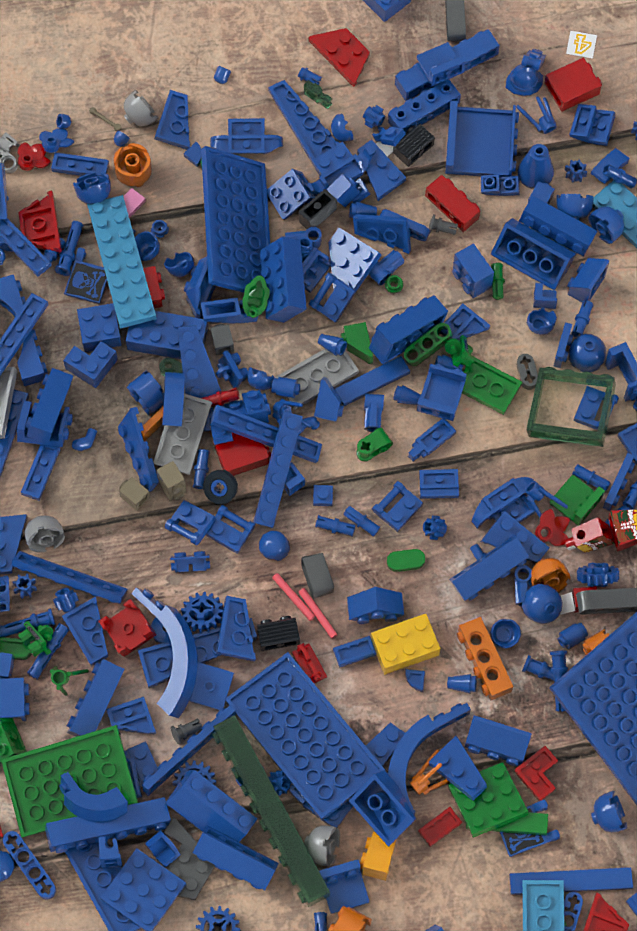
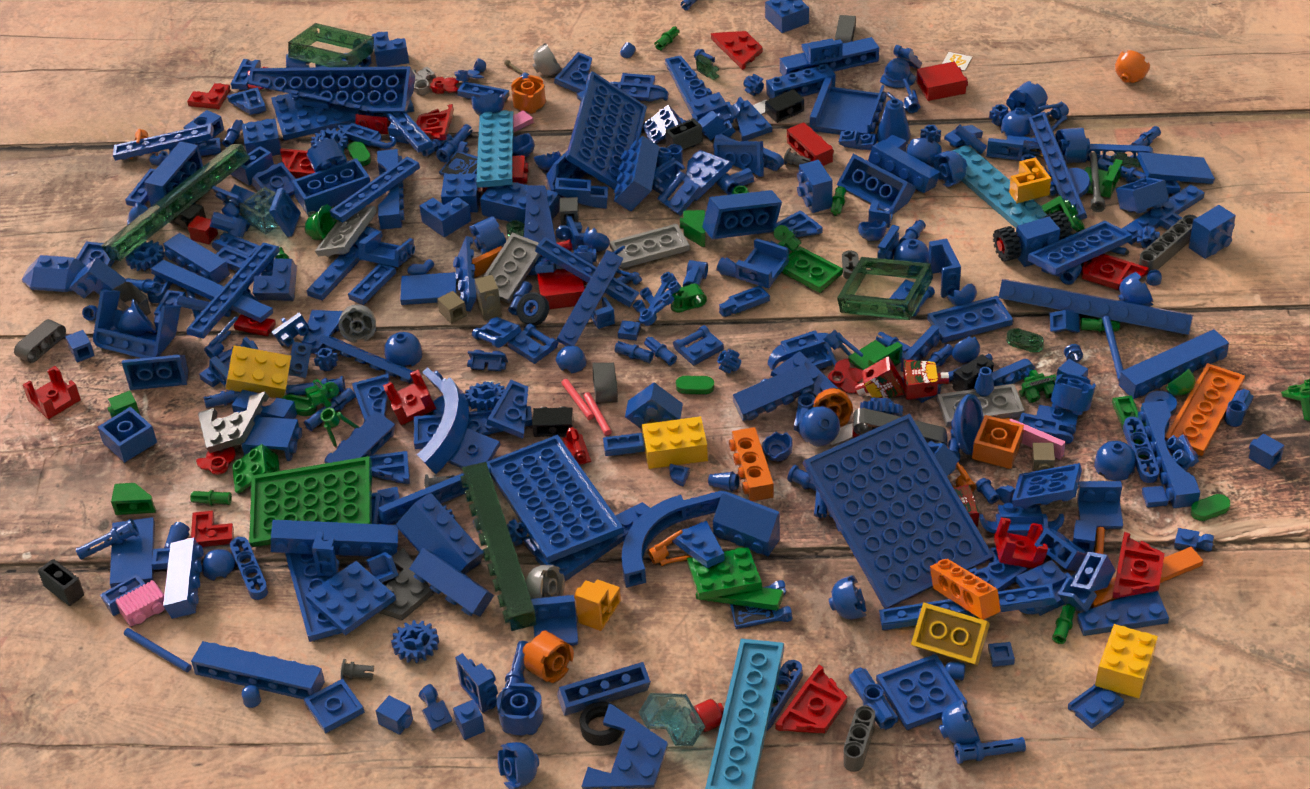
camera: 15 degrees right, 25 degrees down
blue brick [25,368,74,444] -> none
blue gear [53,588,79,612] -> none
blue arch [59,772,128,821] -> none
blue plate [151,220,169,238] -> none
blue arch [162,372,185,426] -> none
green arm [242,275,270,318] -> none
blue brick [271,377,300,398] -> none
blue slope [314,377,344,421] -> none
blue cone [318,334,347,356] -> none
blue hair [331,113,353,142] -> none
blue tile [335,356,410,406] -> none
blue slope [349,770,416,846] -> none
blue plate [372,127,406,146] -> none
green beam [404,323,453,366] -> none
red plate [418,807,462,847] -> none
blue plate [419,469,459,499] -> none
blue tile [509,867,633,895] -> none
red plate [514,746,558,801] -> none
blue slope [567,258,609,304] -> none
blue slope [569,104,616,146] -> none
none -> blue cylinder [384,332,423,367]
none -> blue tile [400,272,457,305]
none -> blue plant [633,272,681,326]
none -> green axle [654,26,680,50]

